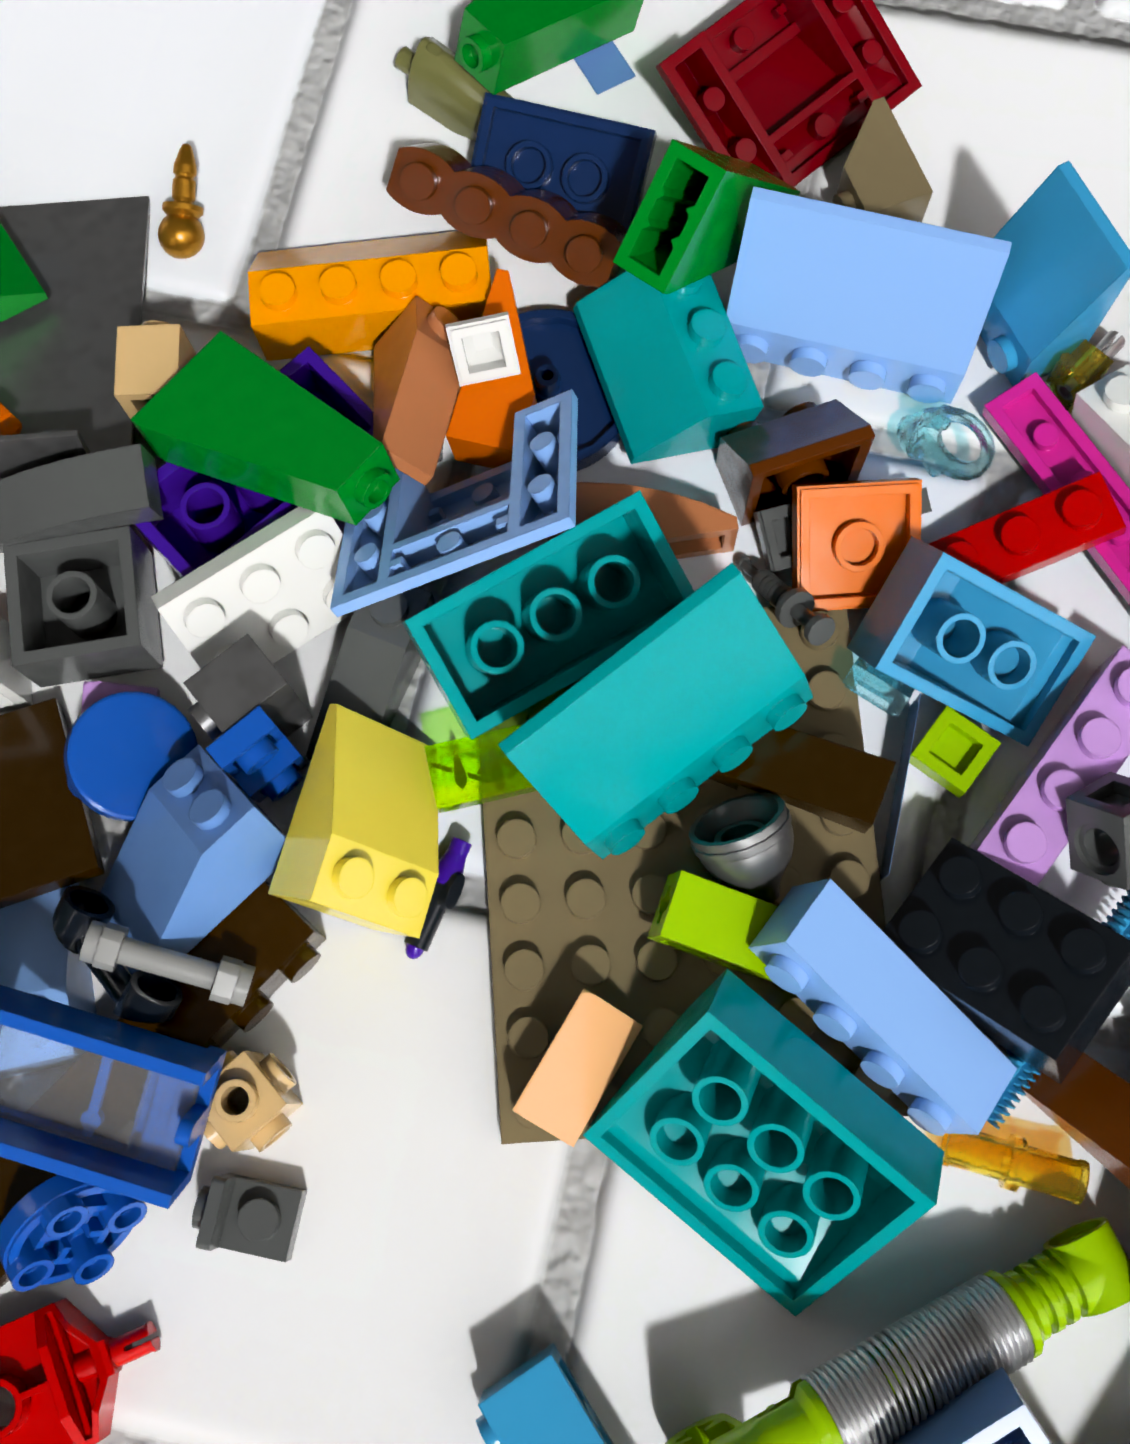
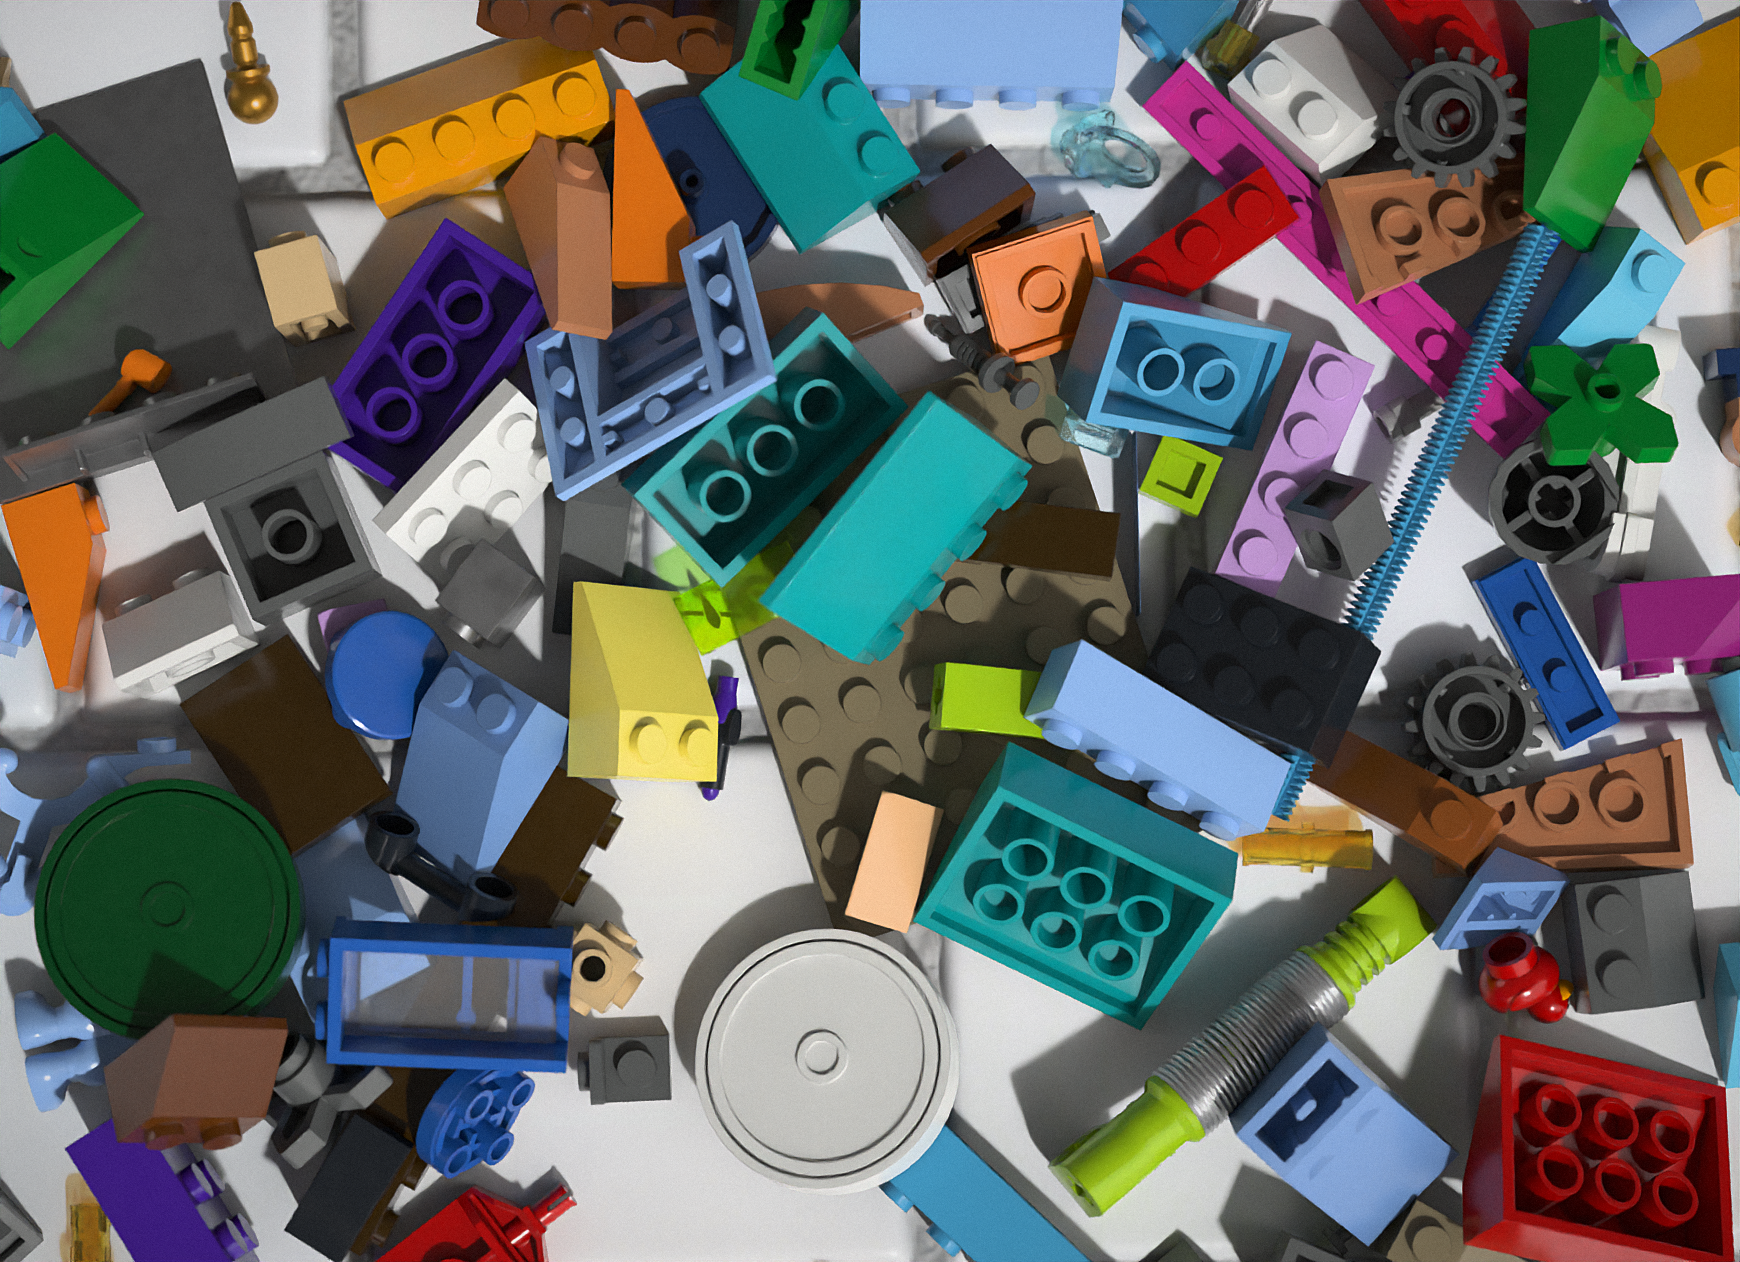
camera: 20 degrees left, 10 degrees up
light grey bar [79,920,256,1007] -> none
green slope [130,331,400,525] -> none
blue slope [205,706,308,803] -> none
white slope [445,311,521,387] -> none
flat silver helmet [688,792,794,903] -> none
none -> white brick [695,929,960,1195]

